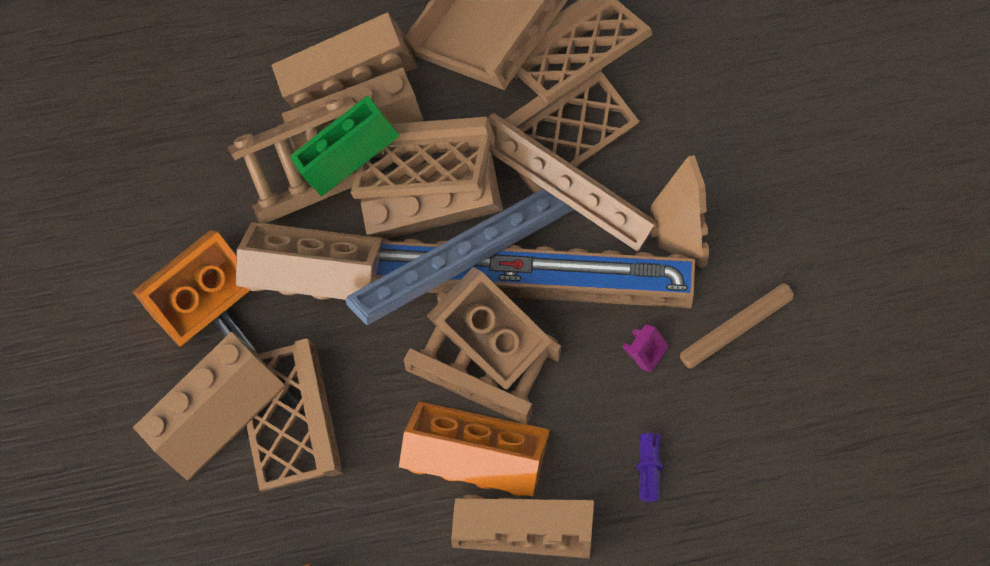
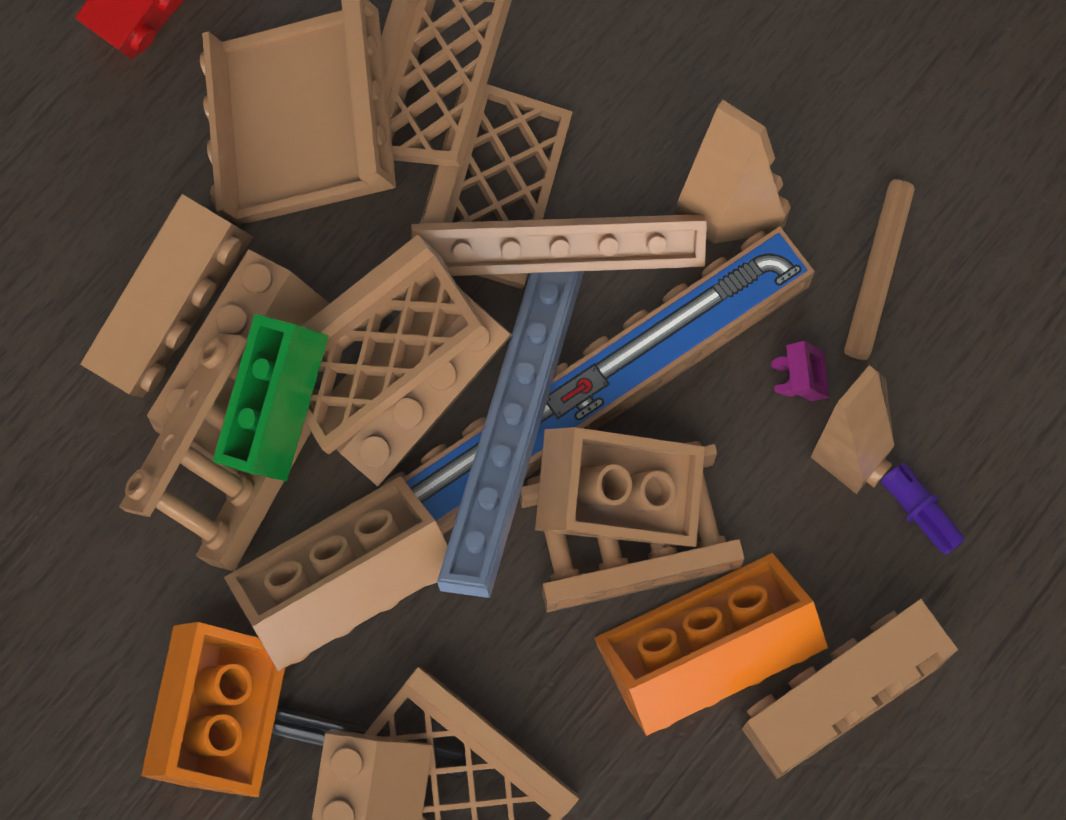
camera: 45 degrees left, 5 degrees up
none -> medium nougat wedge [811,365,894,494]

